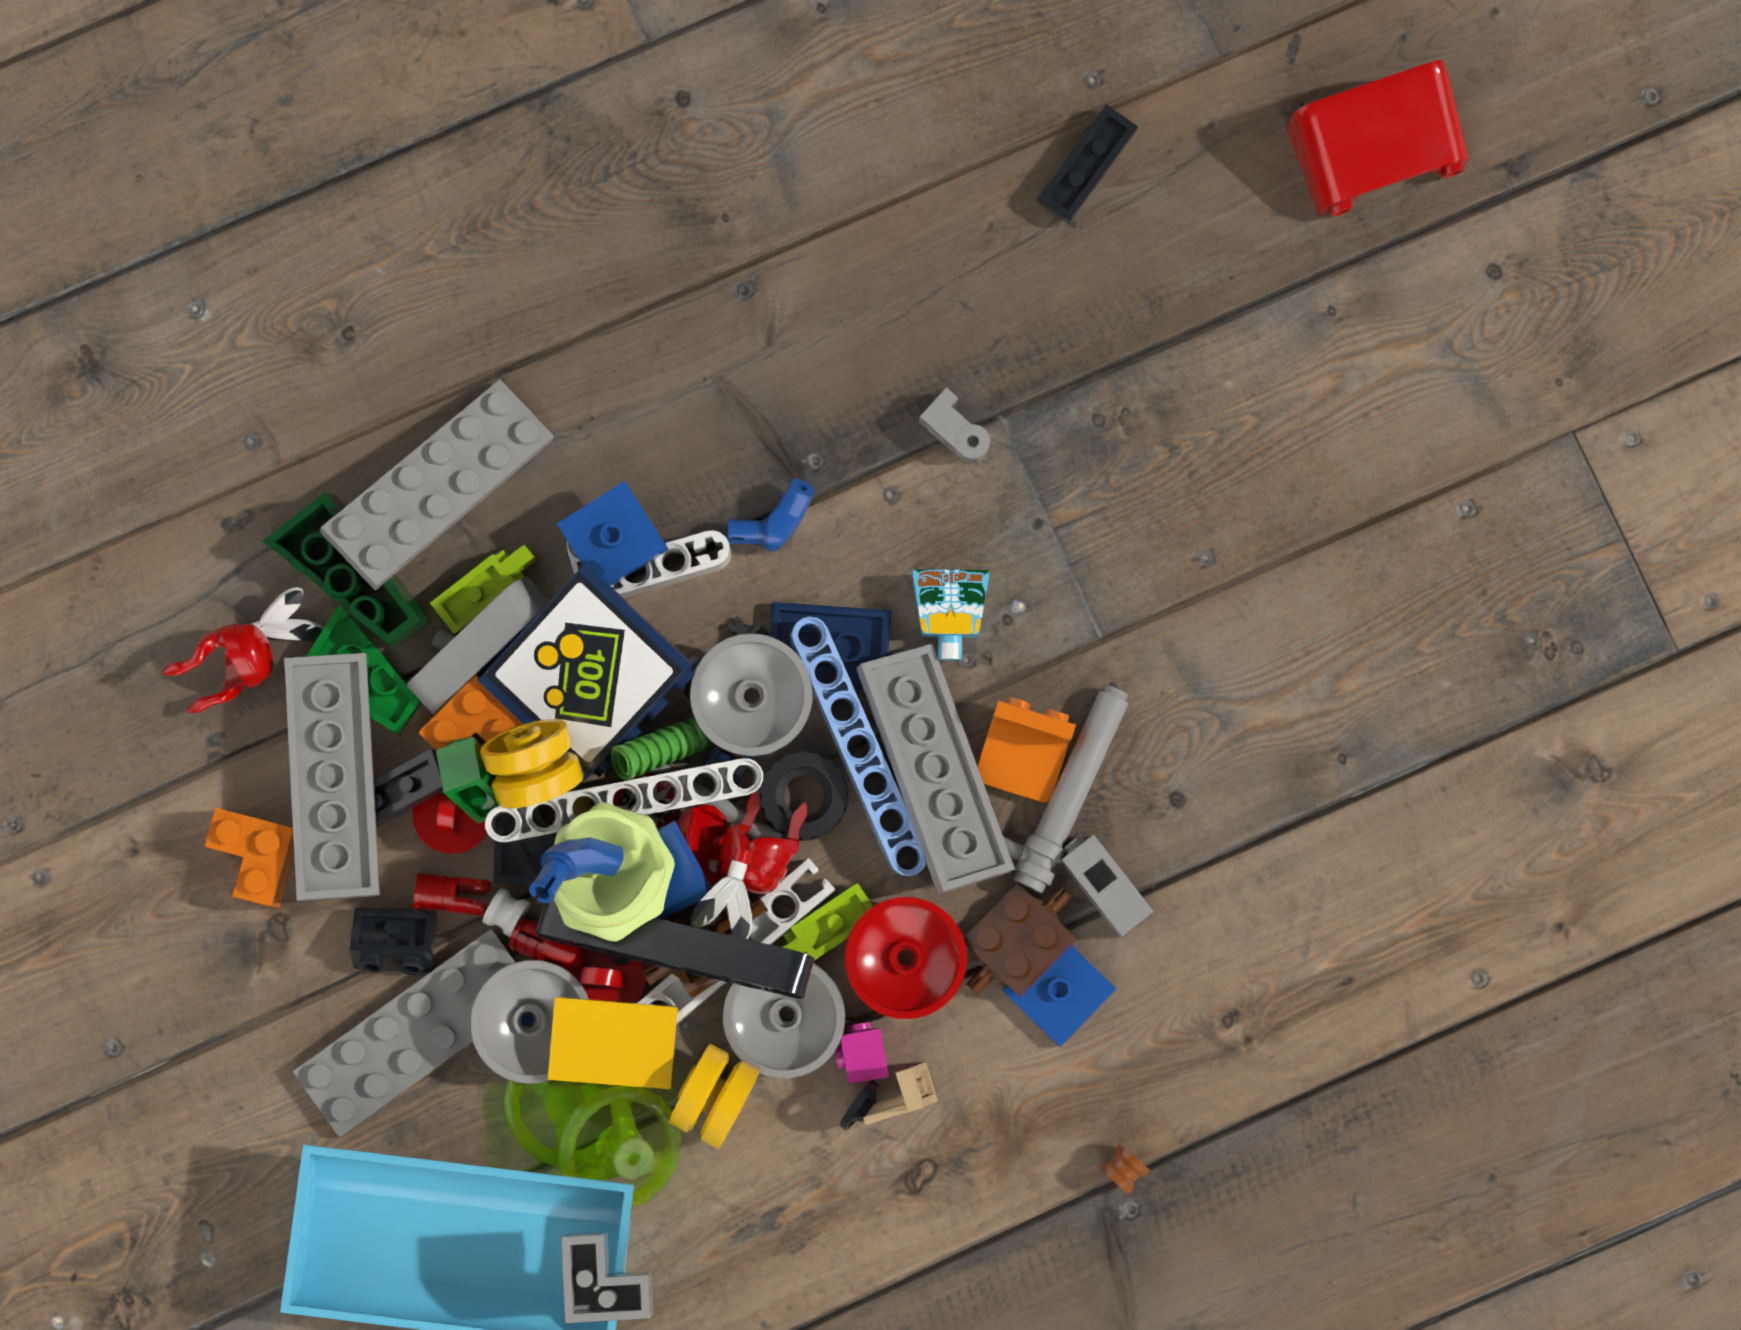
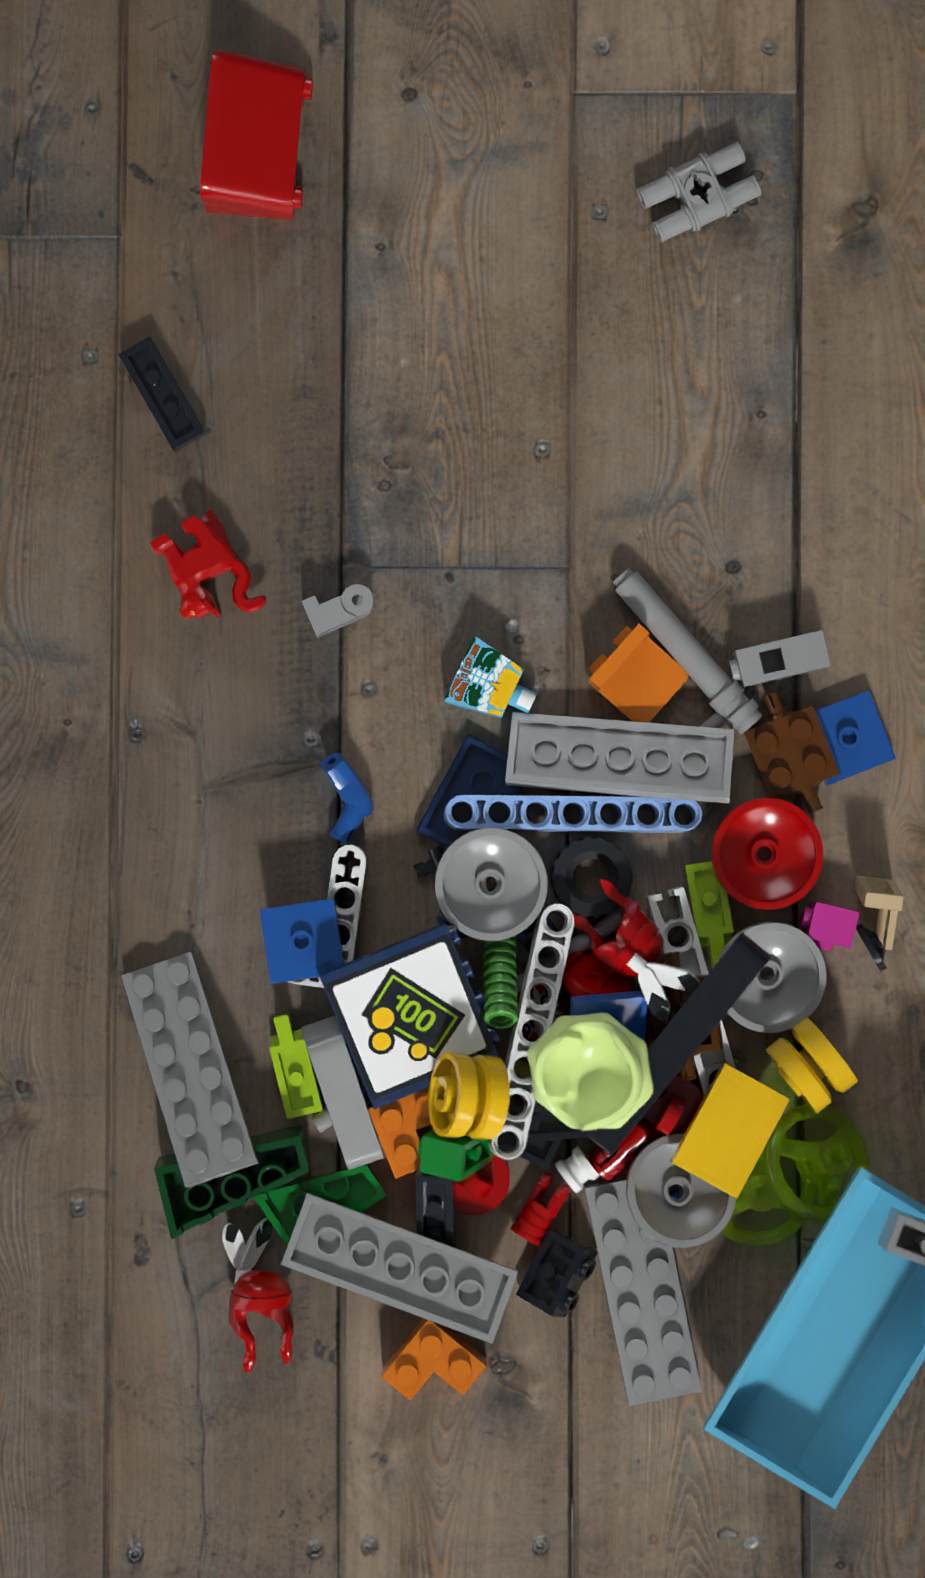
camera: 65 degrees left, 5 degrees up
blue arm [529,837,624,903] -> none
none -> red animal [150,509,266,620]
none -> light grey pin [636,142,761,243]

